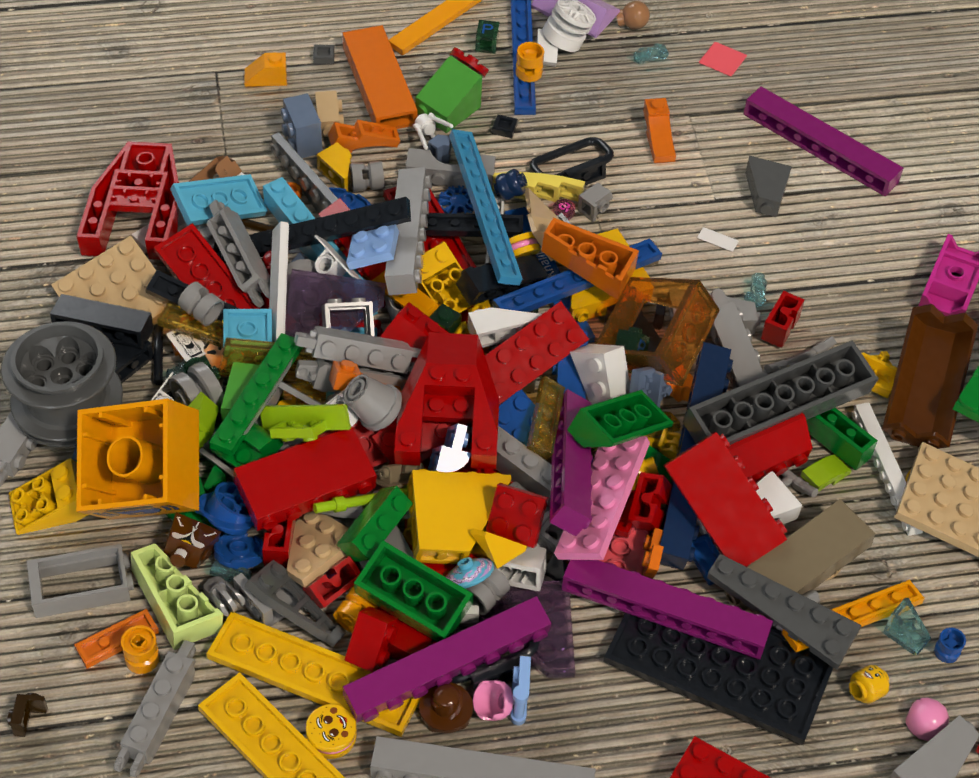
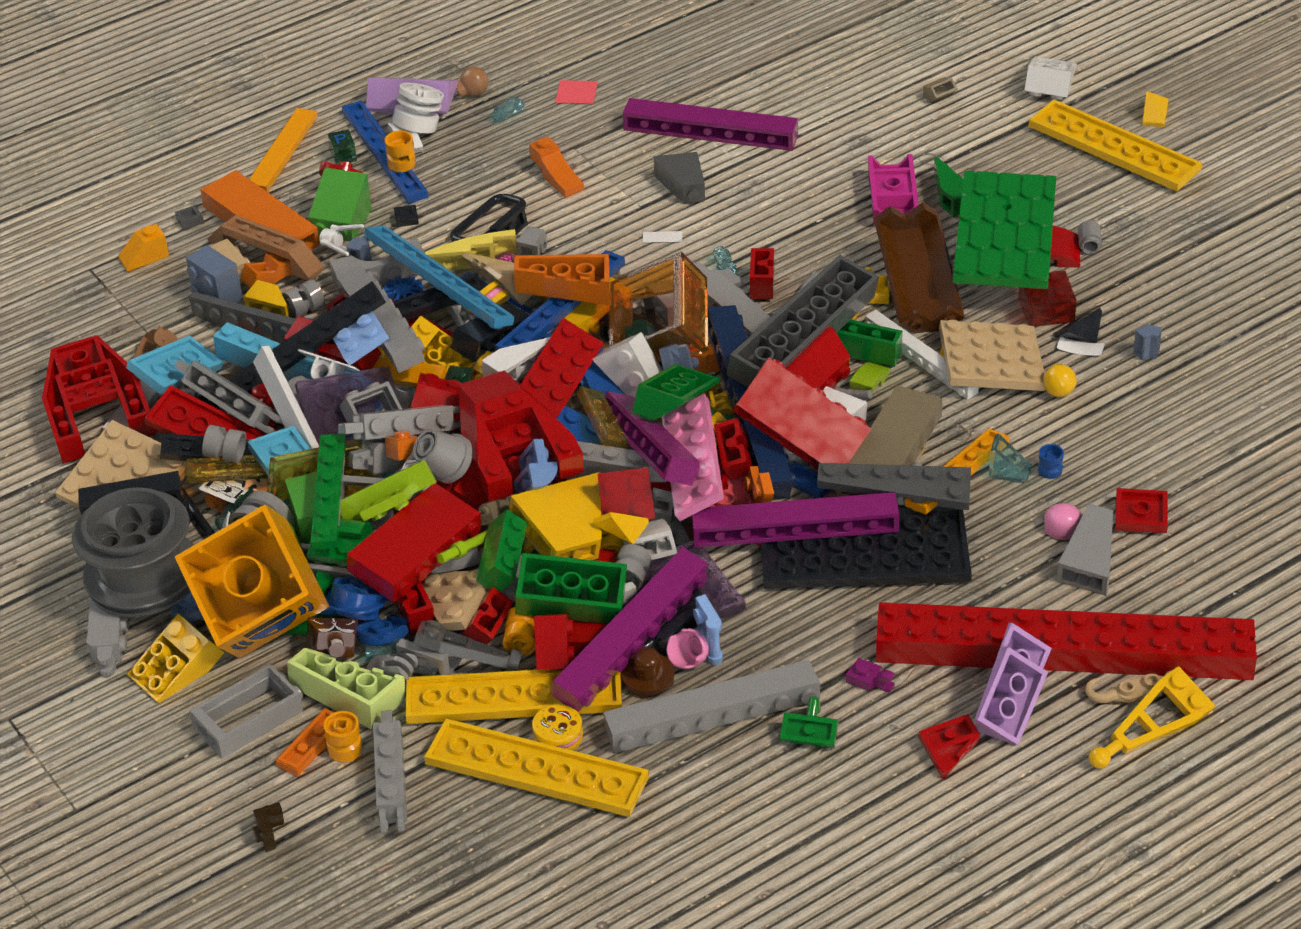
camera: 20 degrees left, 10 degrees down
medium azure dish [445,557,494,589] -> none
dark blue piece [493,169,528,200] -> none
yellow head [849,664,890,704] -> none
none -> medium nougat slope [208,215,324,281]

